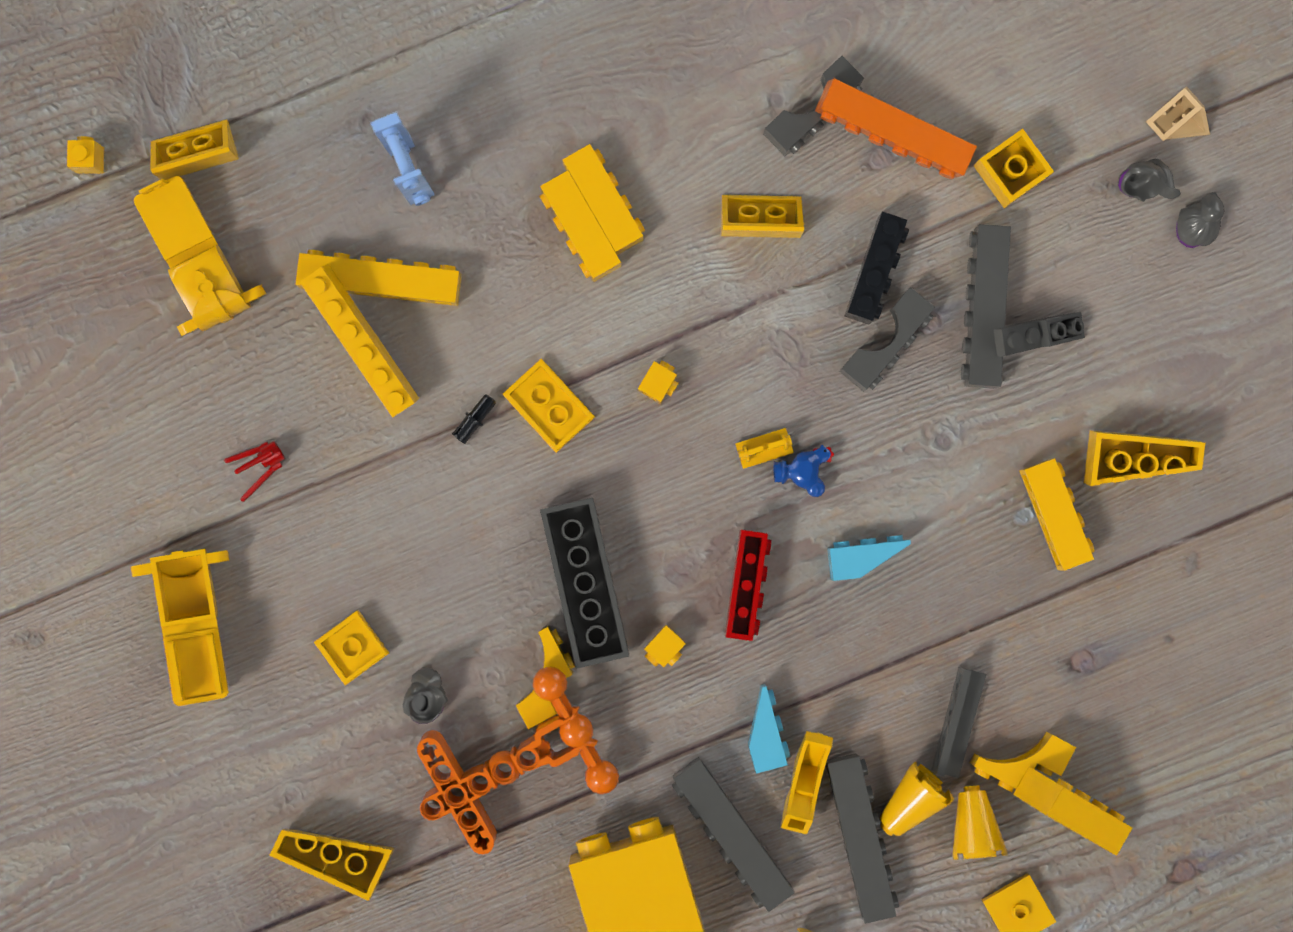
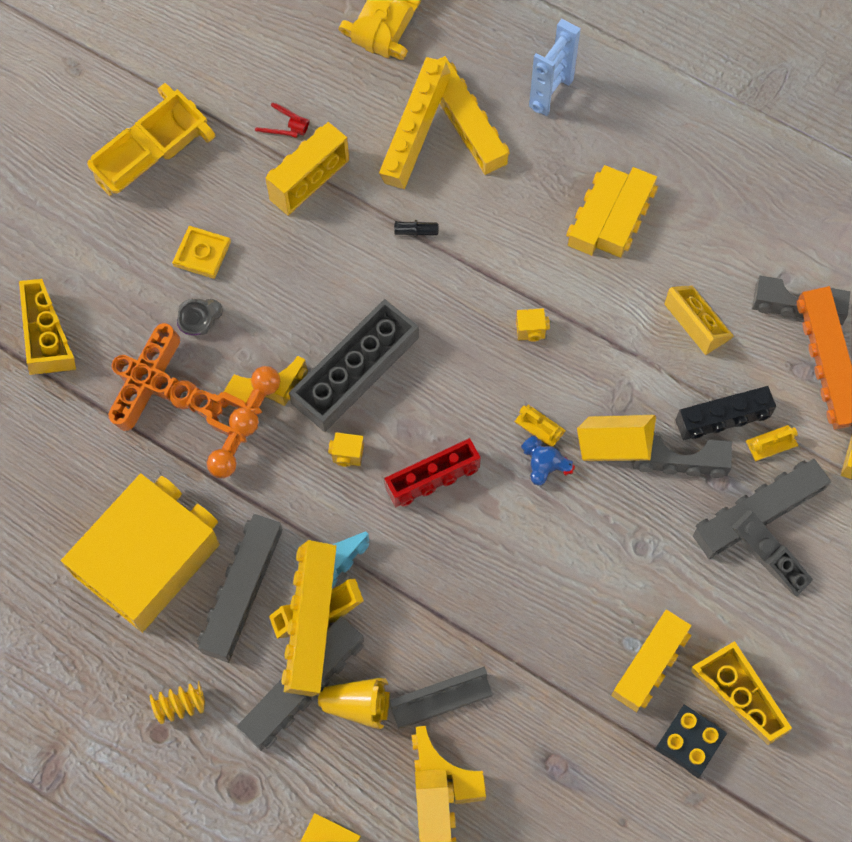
camera: 55 degrees right, 20 degrees down
yellow tile [502,358,595,453] -> none
medium azure slope [827,535,911,581] -> none
yellow cone [952,785,1008,860] -> none
none -> yellow brick [265,122,349,216]
none -> yellow brick [281,540,337,697]
none -> yellow slope [577,415,656,461]
none -> black brick [655,704,727,778]
none -> yellow hinge [746,425,798,462]

